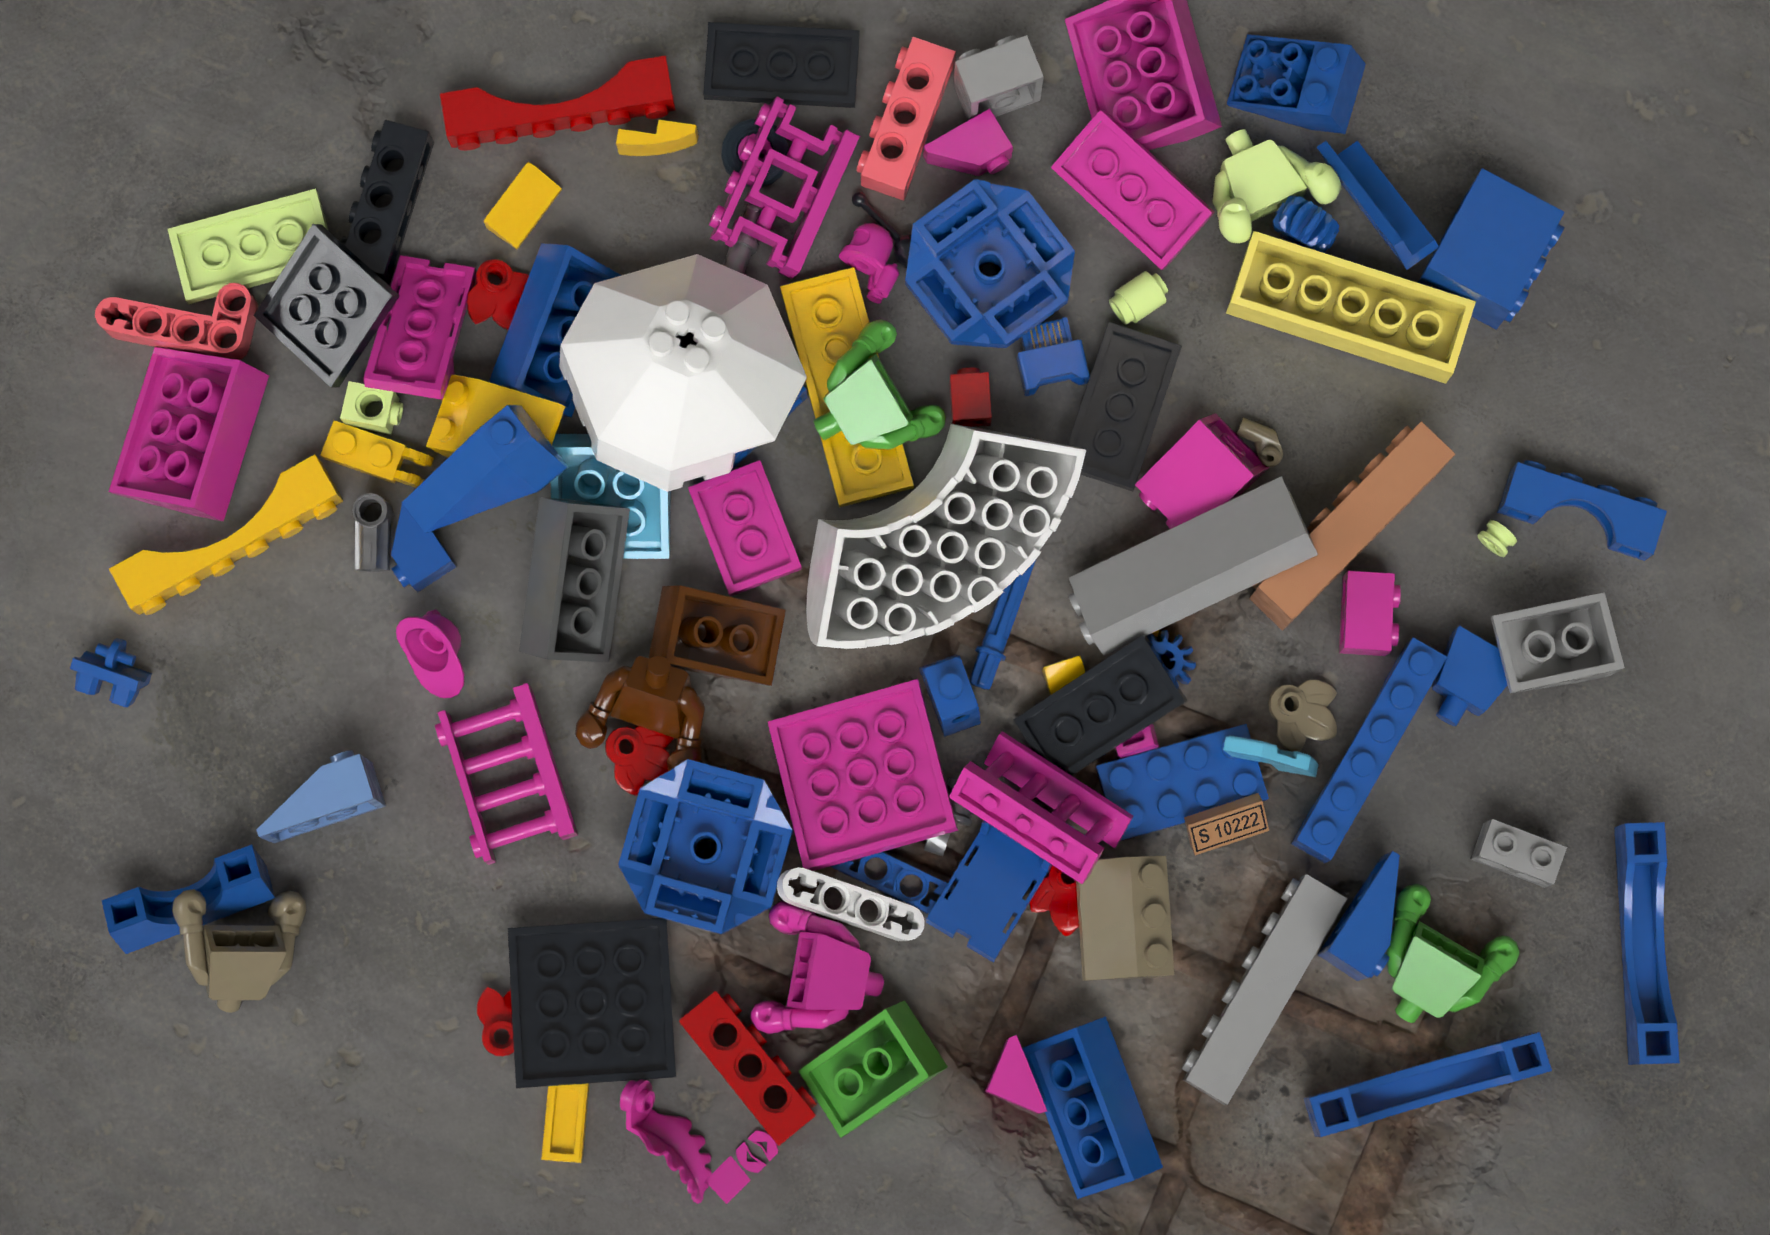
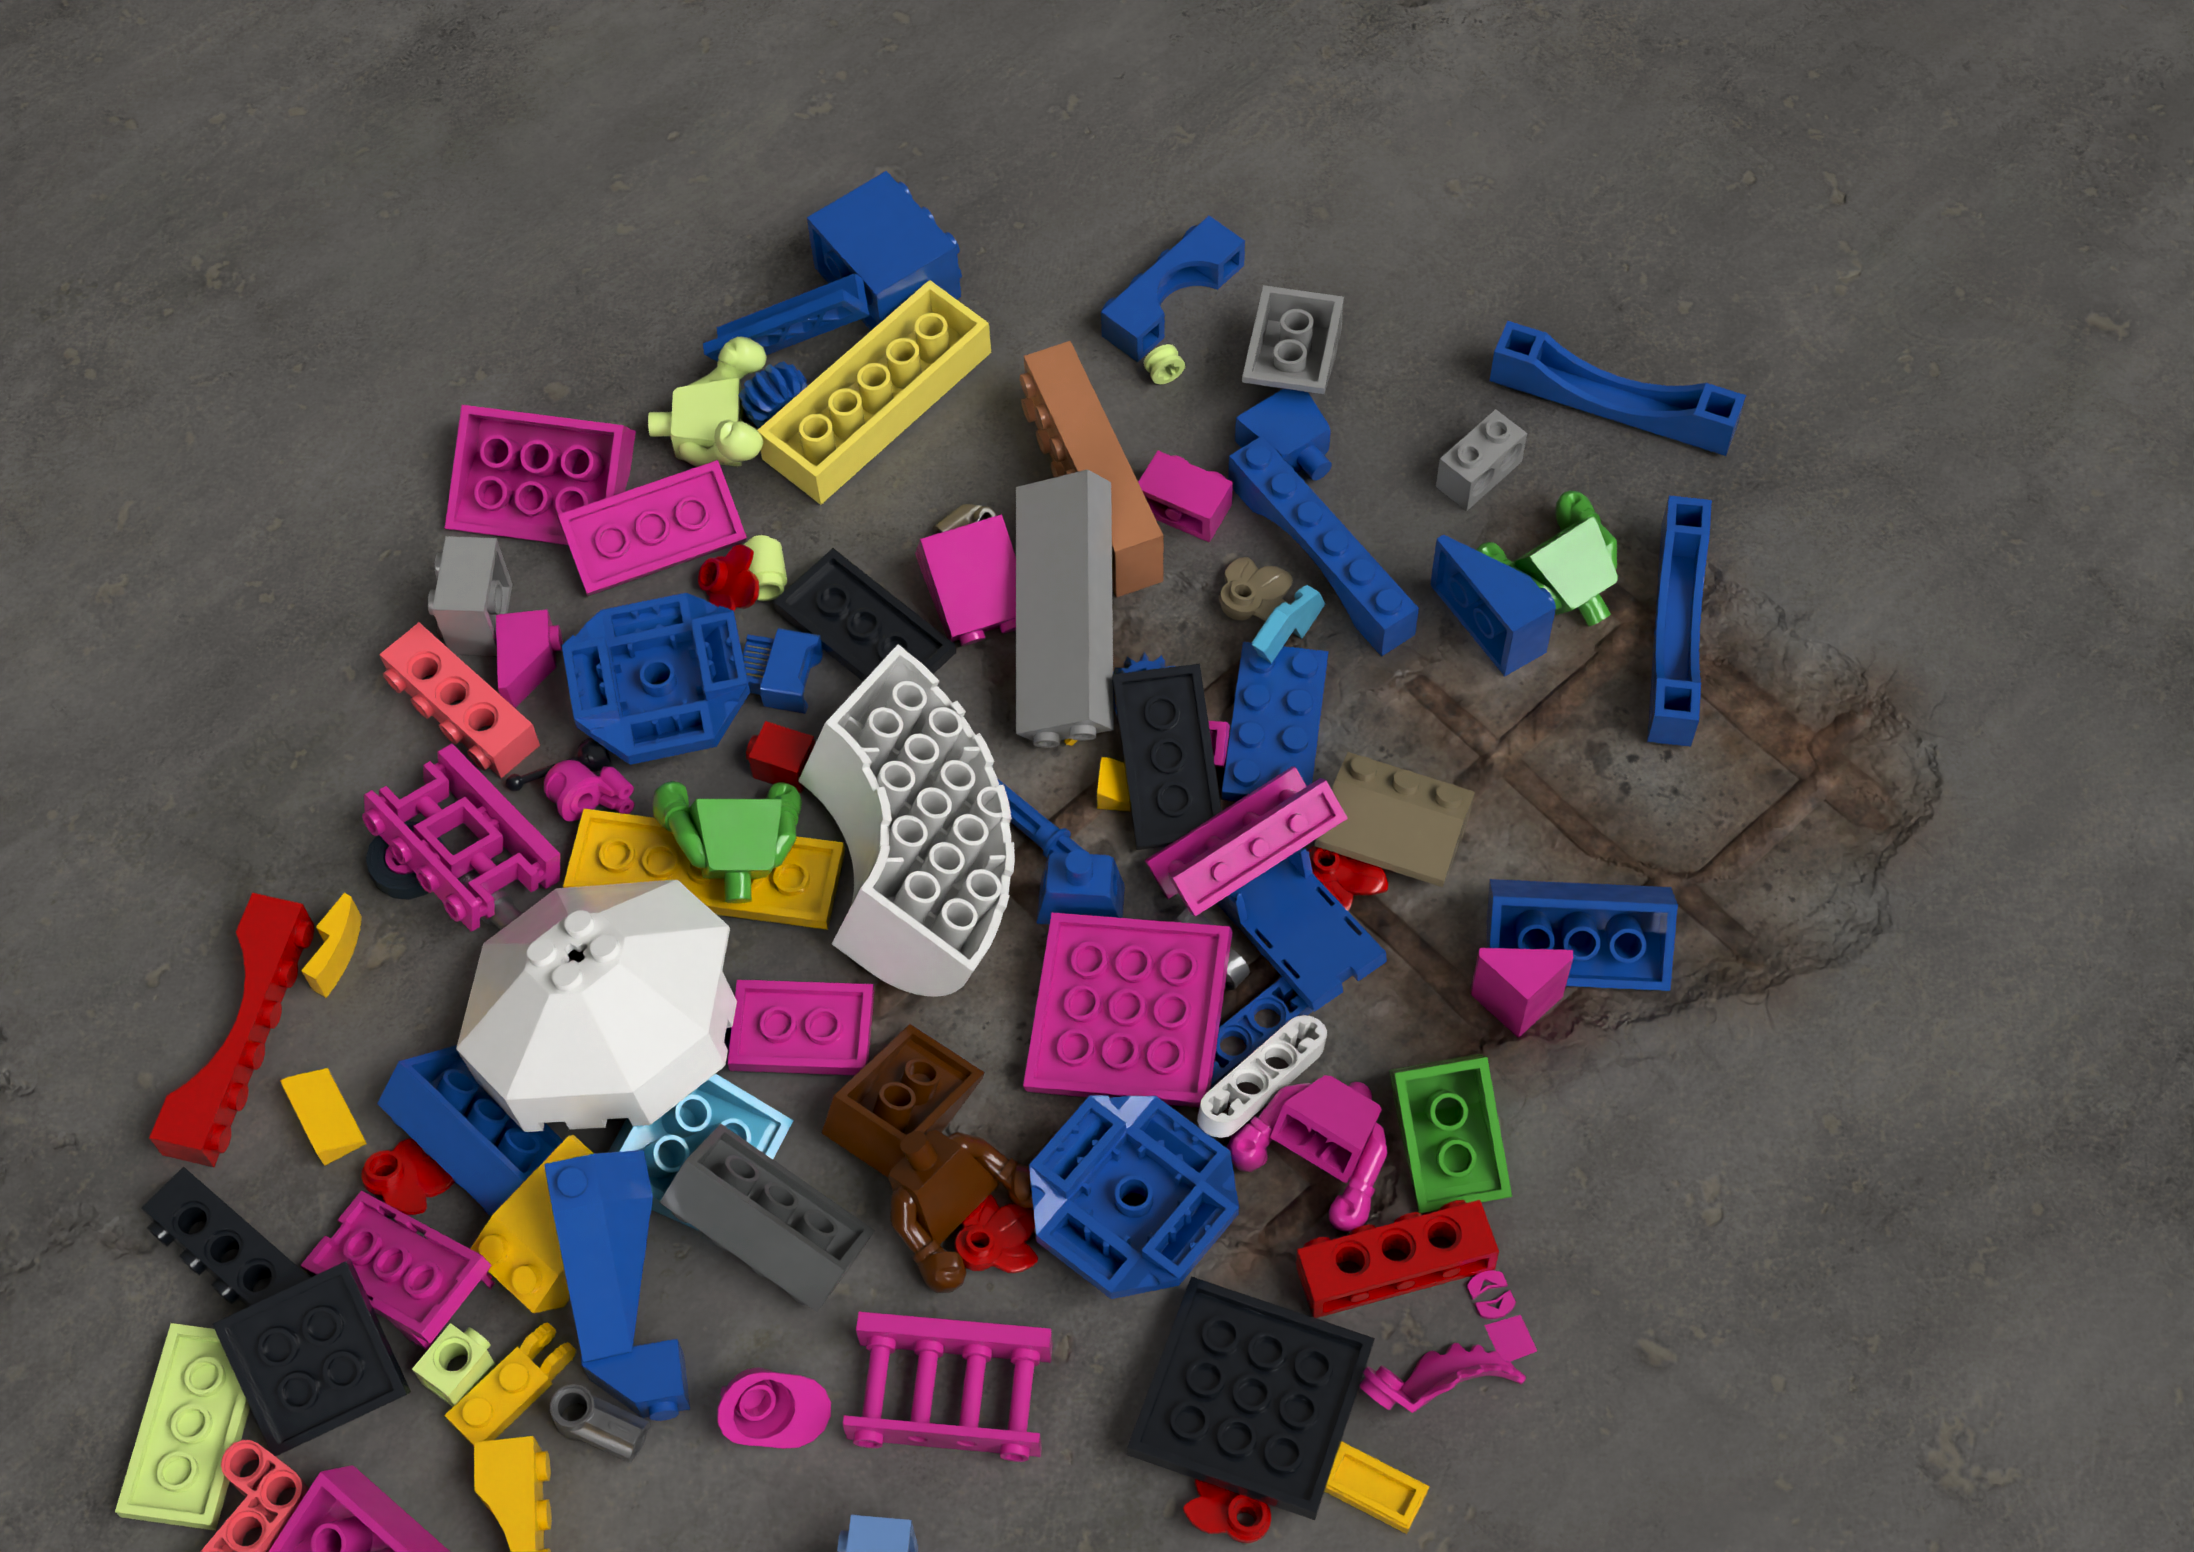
camera: 65 degrees left, 20 degrees down
black plate [703,22,860,108] -> none
light grey brick [1181,874,1347,1105] -> none
medium nougat tile [1184,793,1269,855] -> none
blue slope [1227,34,1366,134] -> none
none -> red plate [698,544,759,611]

